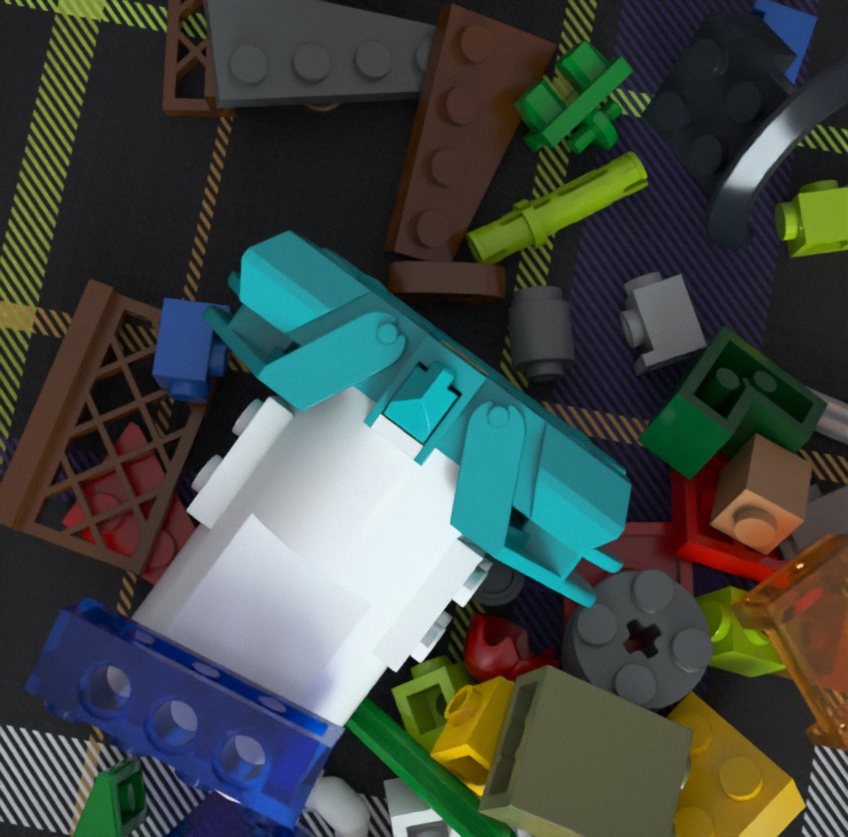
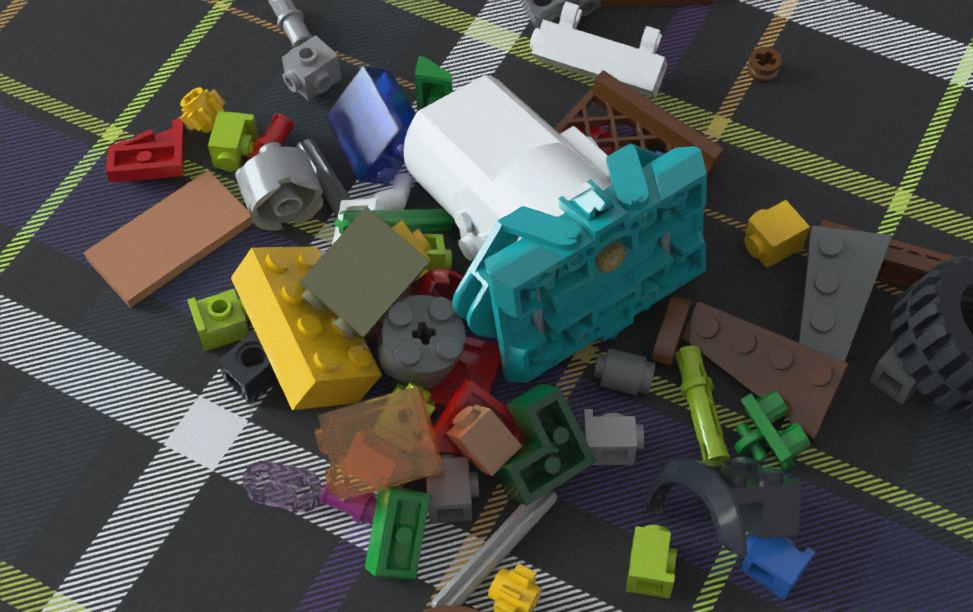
camera: 105 degrees right, 25 degrees down
clear blue brick [25,597,345,830] -> none
none -> yellow brick [744,200,810,268]

